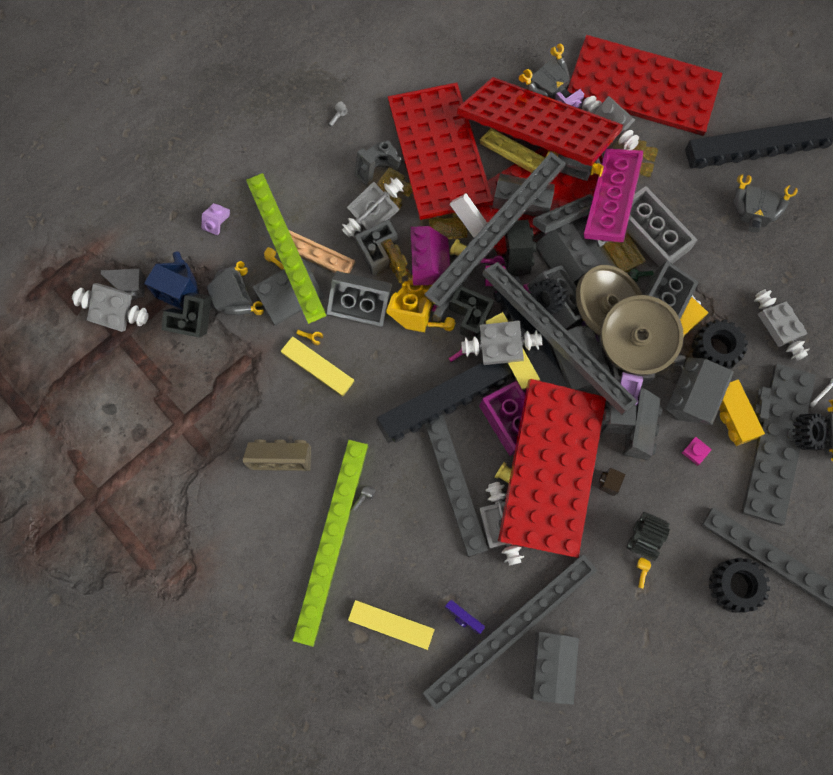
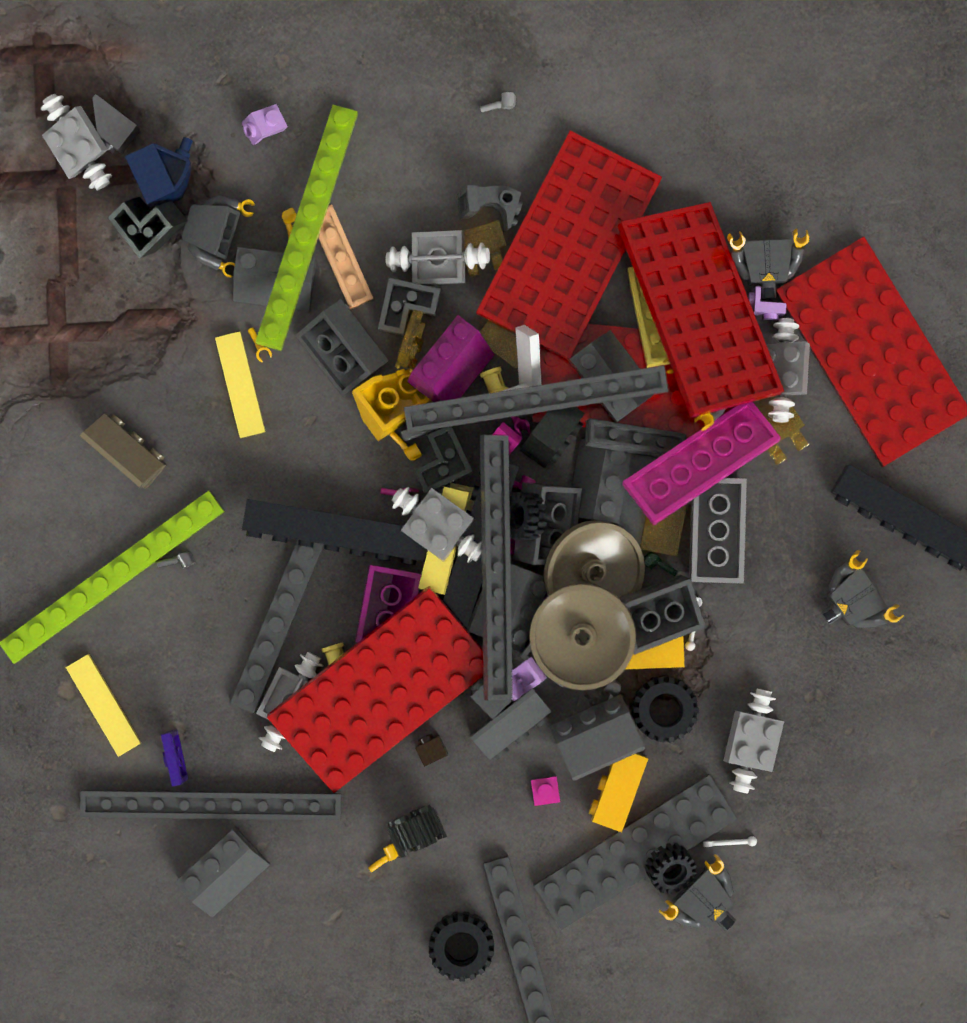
camera: 40 degrees right, 15 degrees up
dark grey plate [752,387,771,424] -> none

